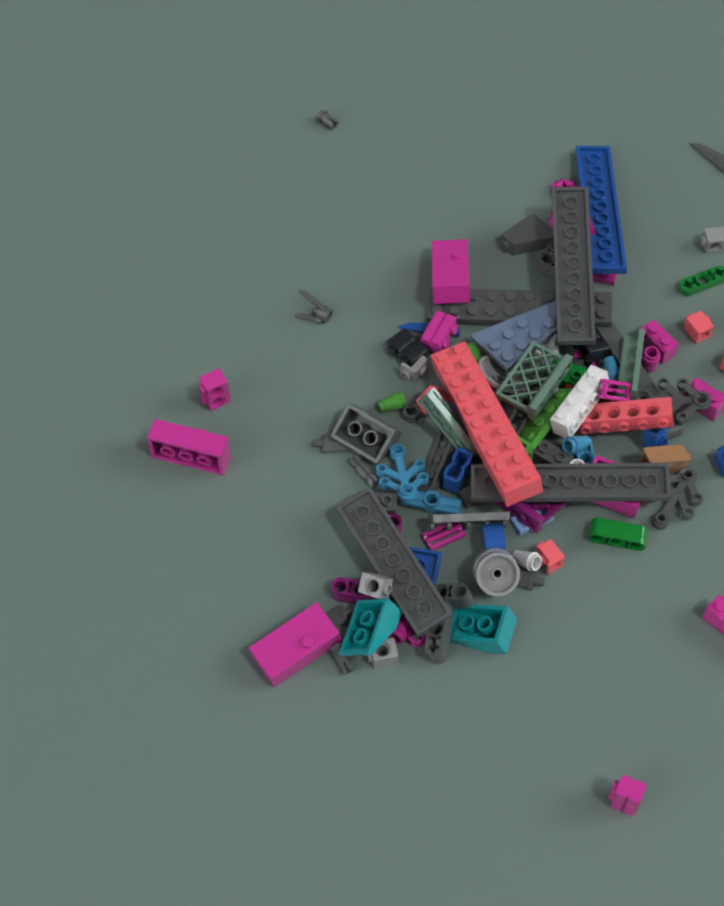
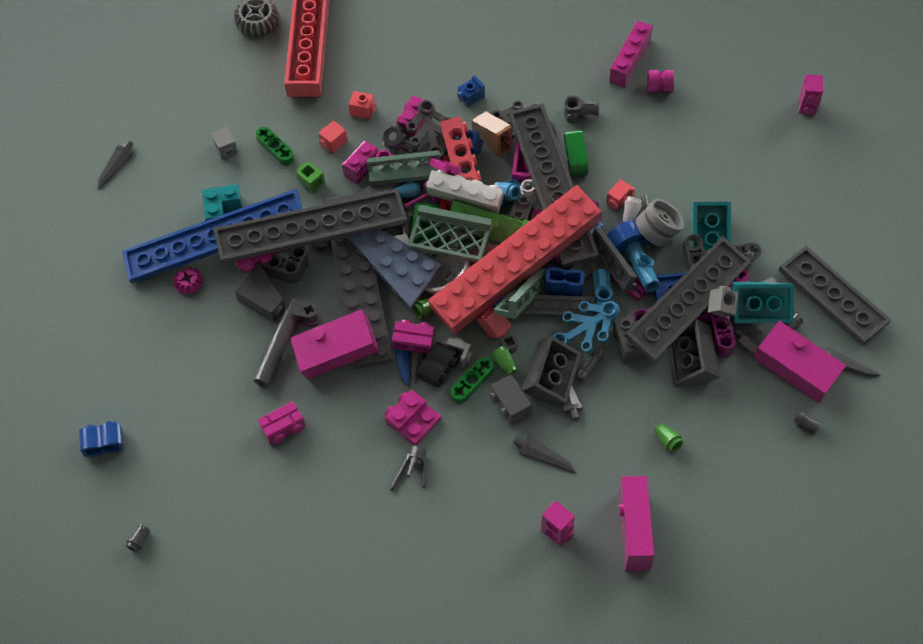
camera: 105 degrees left, 0 degrees up
none -> blue brick [79,421,124,457]
none -> teal brick [202,184,243,221]
none -> dark grey axle [254,298,321,387]
none -> dark pink brick [258,401,306,445]
none -> bright green brick [295,161,325,194]
none -> dark grey connector [382,123,418,154]
none -> dark pink plate [385,390,442,446]
none -> green beam [450,357,494,404]
none -> dark grey brick [489,375,532,424]
none -> dark grey bar [513,435,576,473]
none -> dark grey connector [564,95,599,121]
none -> dark azure piece [625,242,660,293]
none -> dark pink wheel [647,70,674,93]
none -> bright green cone [655,423,683,452]
none -> dark grey slope [668,319,720,387]
none -> dark grey plate [779,246,891,345]
none -> dark grey pin [794,411,821,434]
none -> dark grey bar [818,346,881,376]

